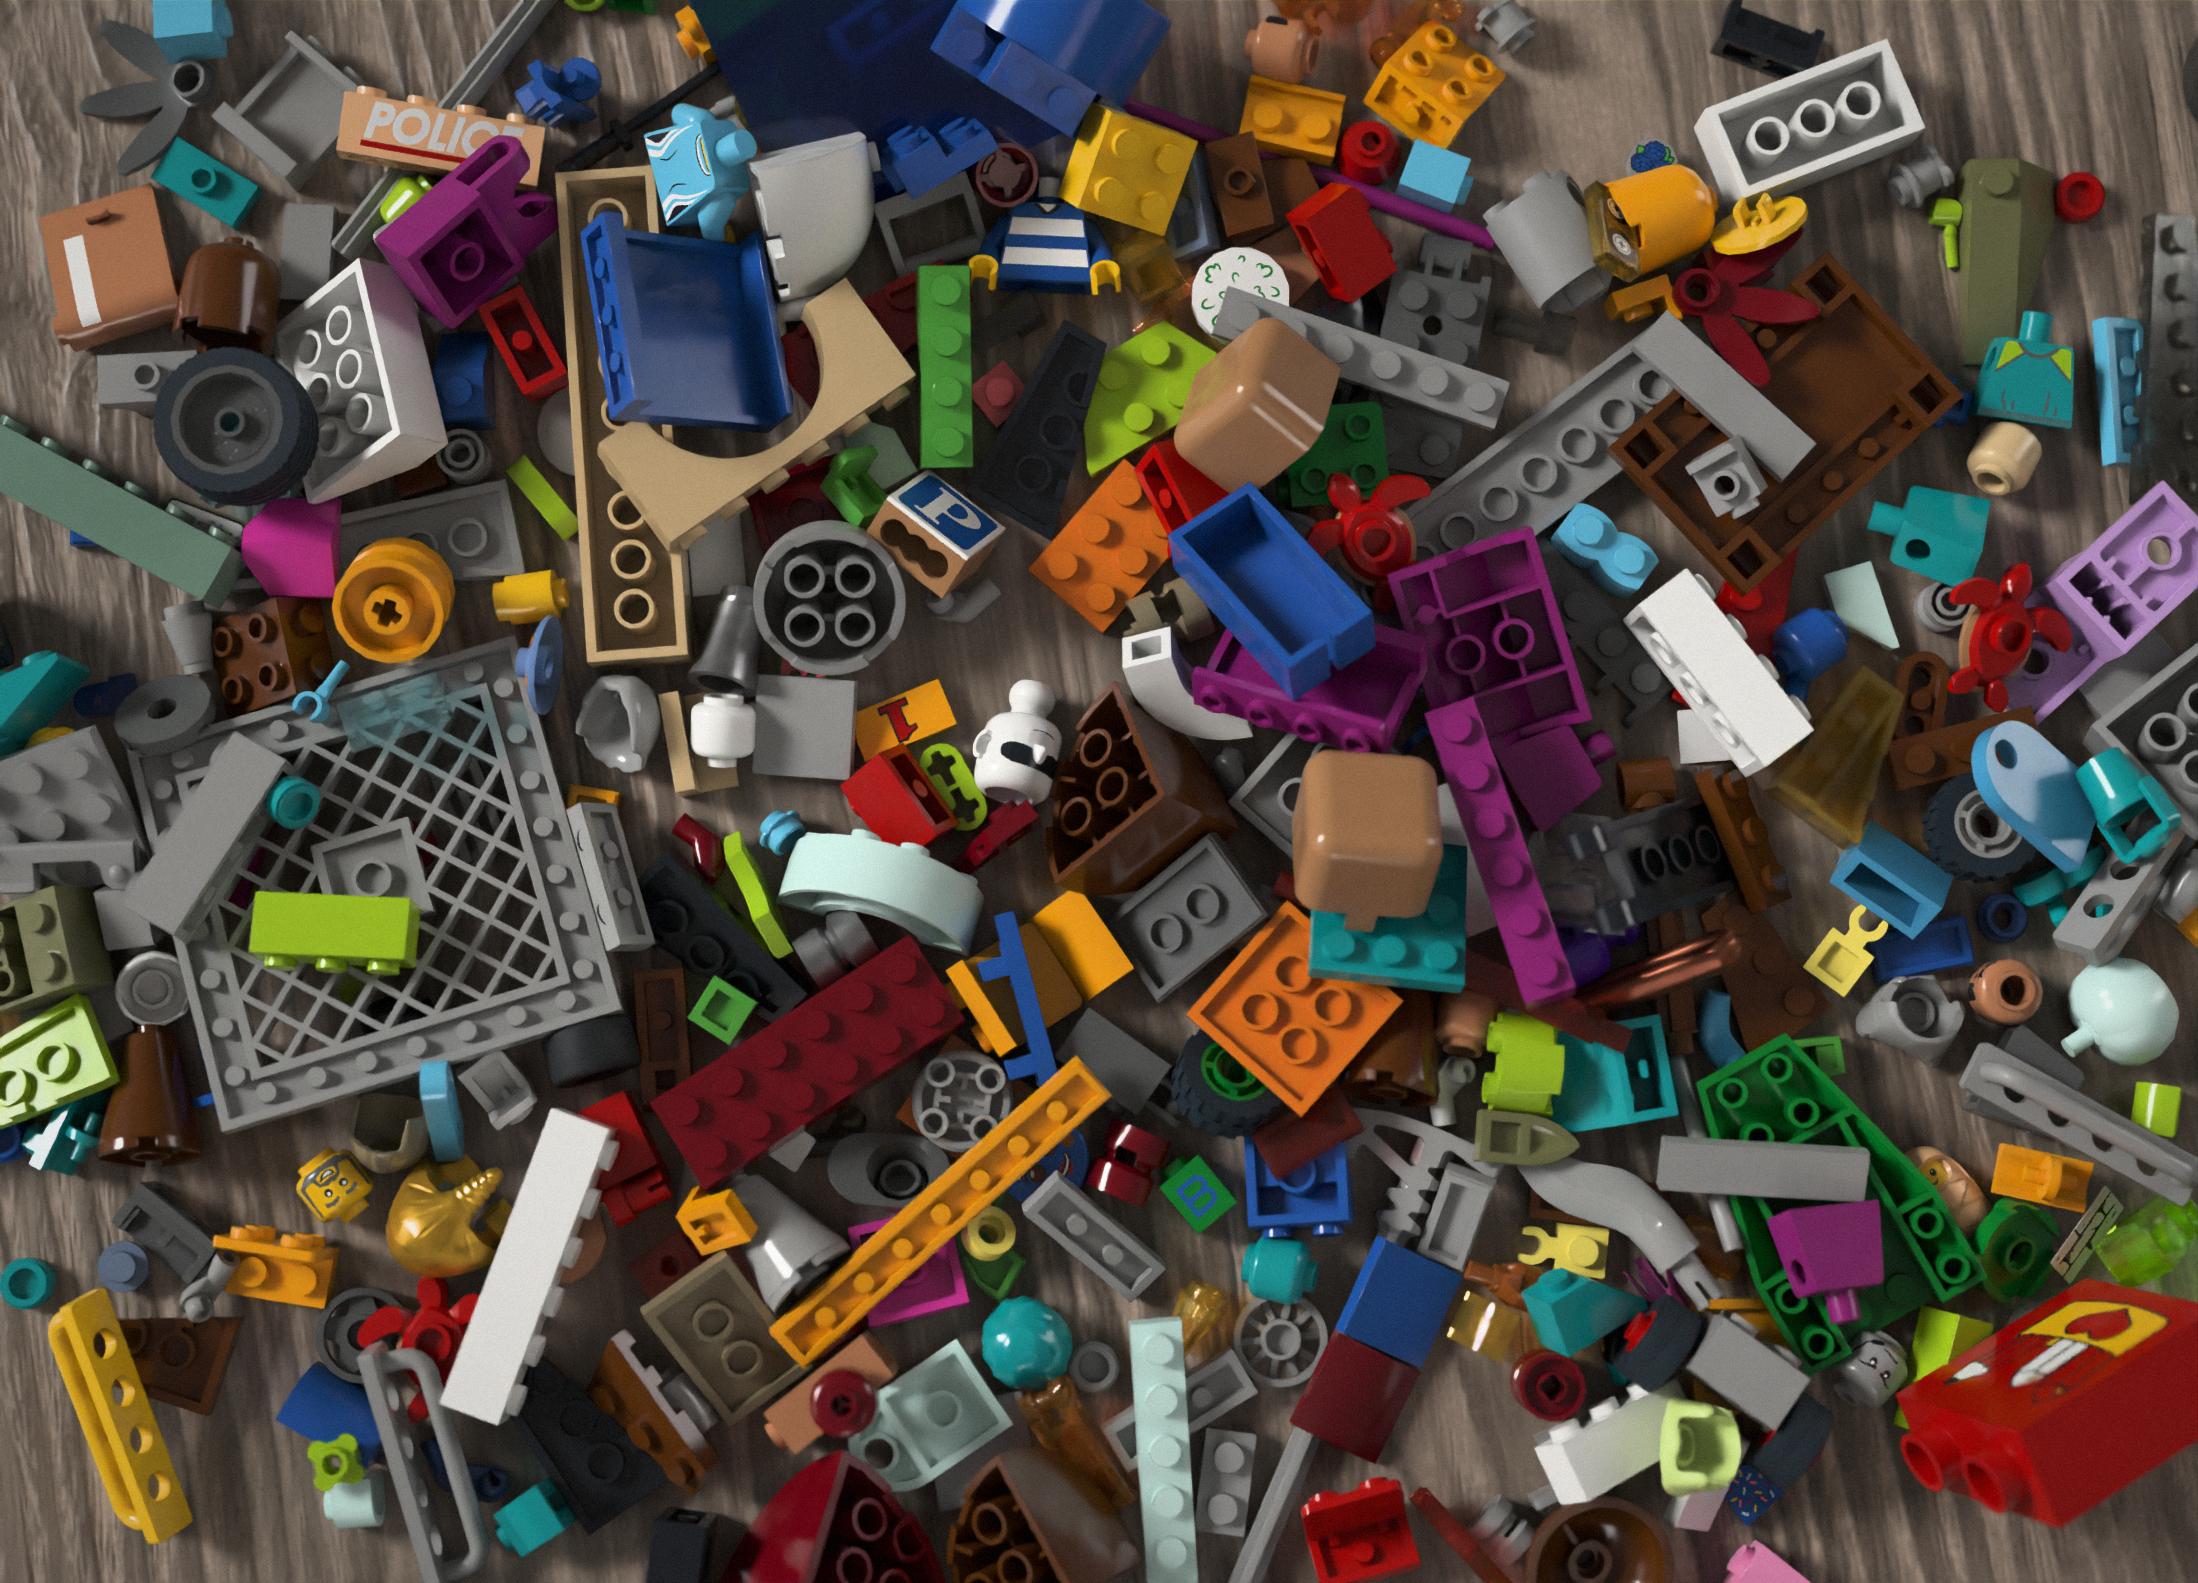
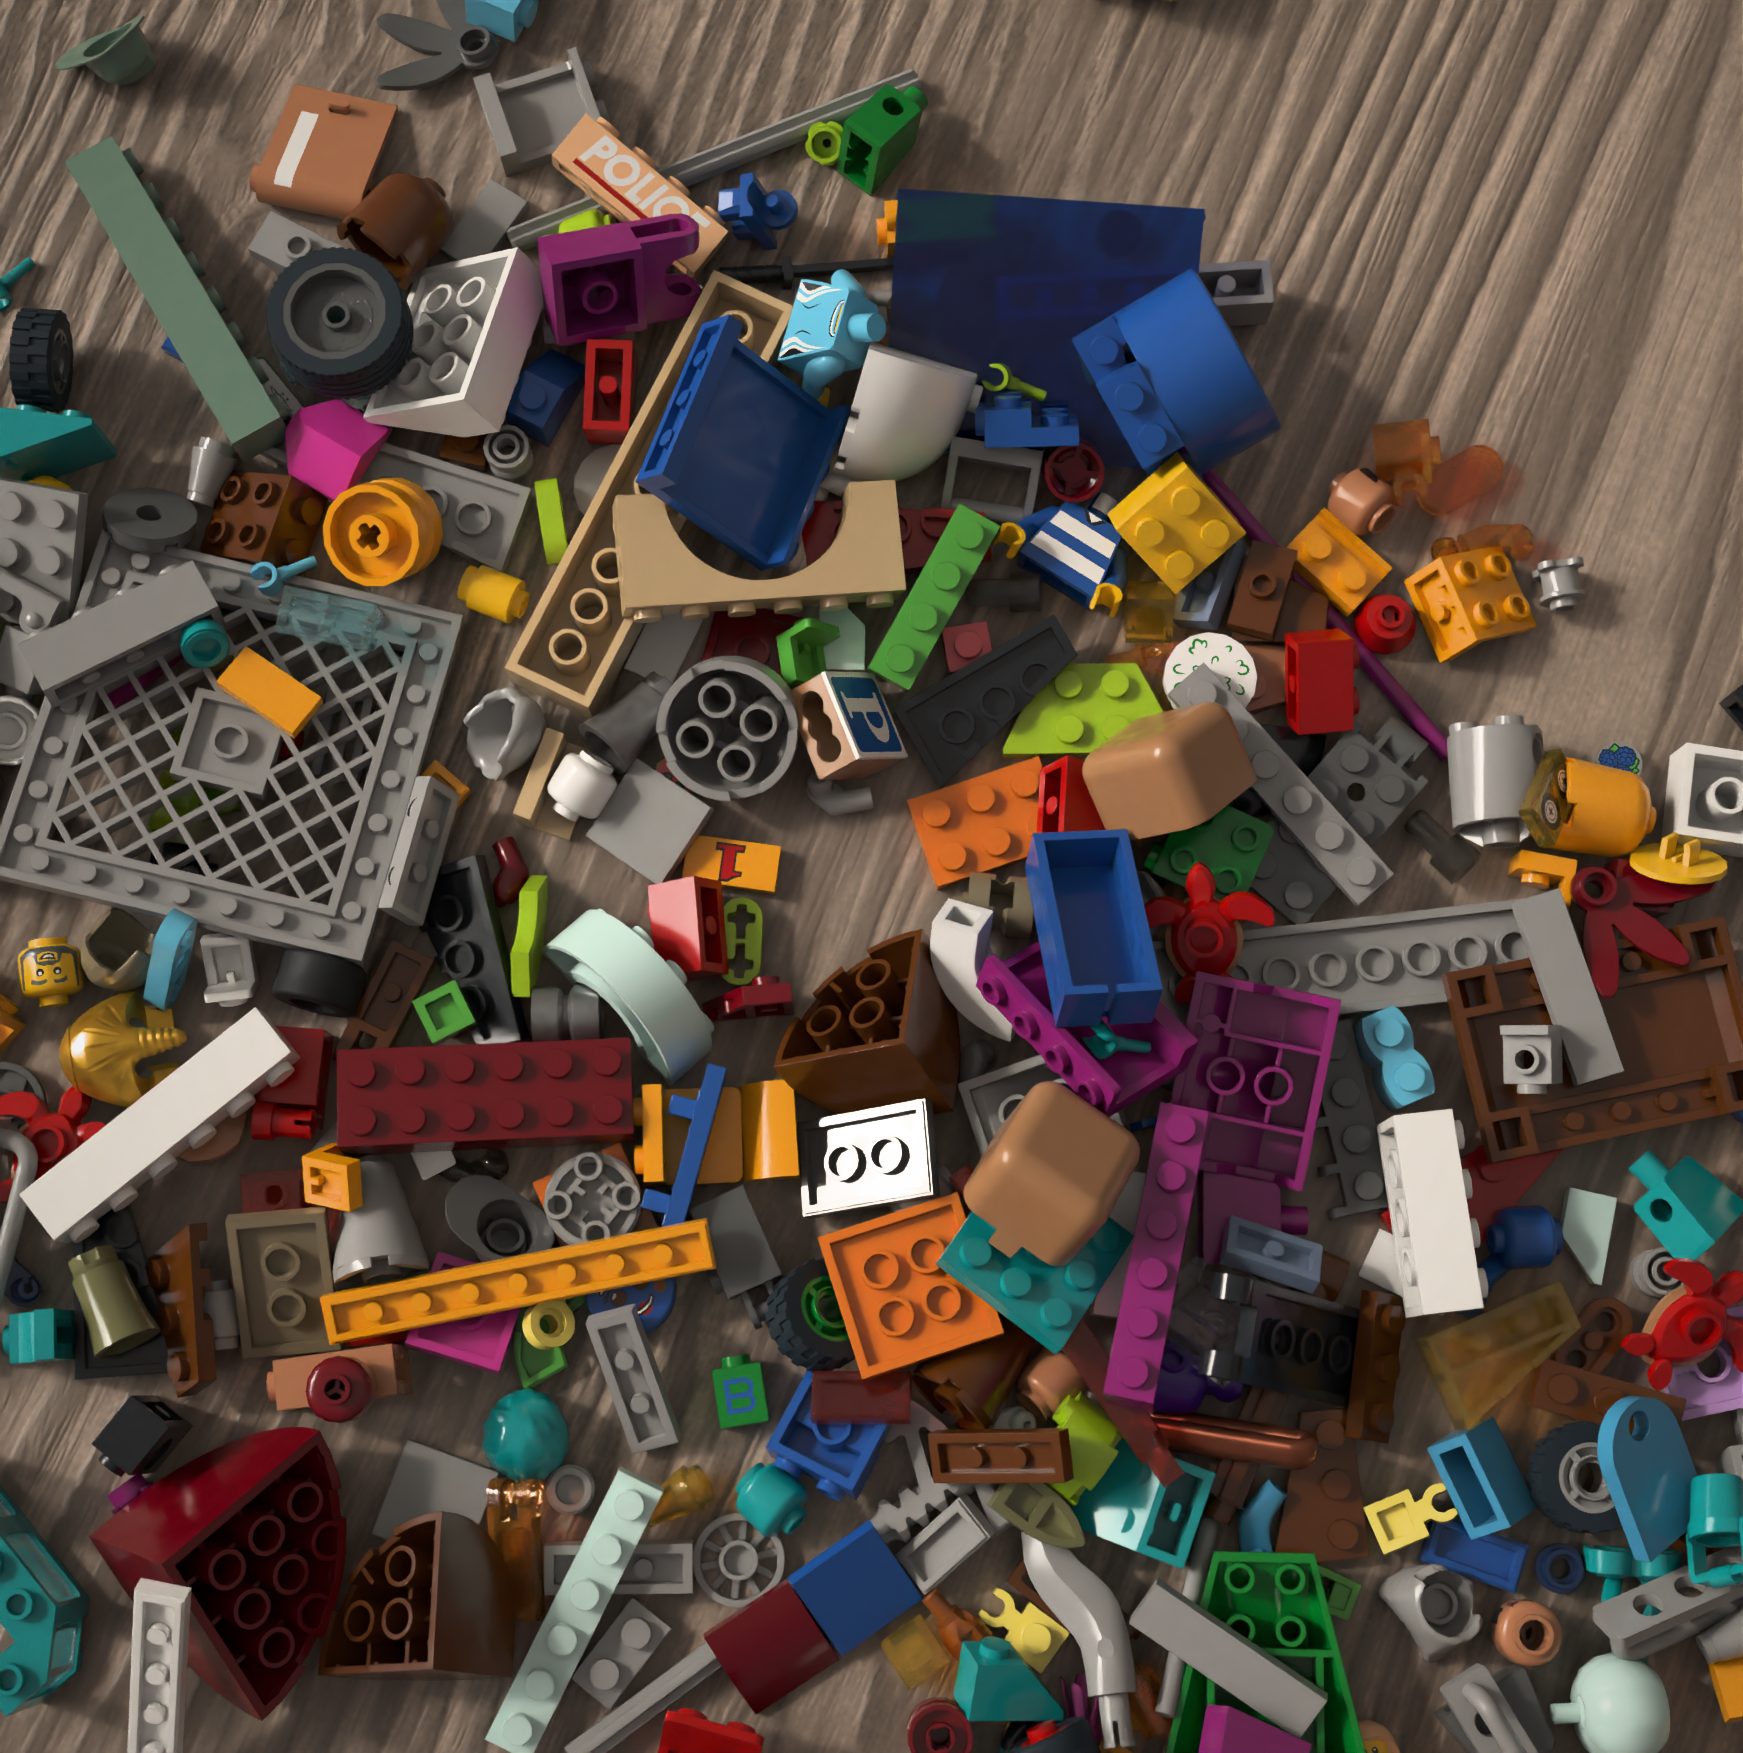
camera: 30 degrees right, 5 degrees down
clear blue piece [73,673,137,718] -> none
teal plate [150,137,263,232] -> none
lime brick [249,891,421,975] -> none
medium blue dish [515,615,564,715] -> none
medium azure plate [760,810,806,856] -> none
light aqua tile [848,1338,1014,1492] -> none
white piece [973,680,1062,806] -> none
dark red wheel [1084,1117,1172,1208] -> none
medium azure brick [1395,139,1474,214] -> none
none -> olive plant [68,1244,161,1359]
none -> light orange tile [216,646,323,739]
none -> reddish brown plate [928,1428,1074,1483]
none -> lime hand [982,363,1047,402]
none -> teal hand [1082,1020,1151,1059]
none -> sand blue plate [1220,1215,1323,1294]

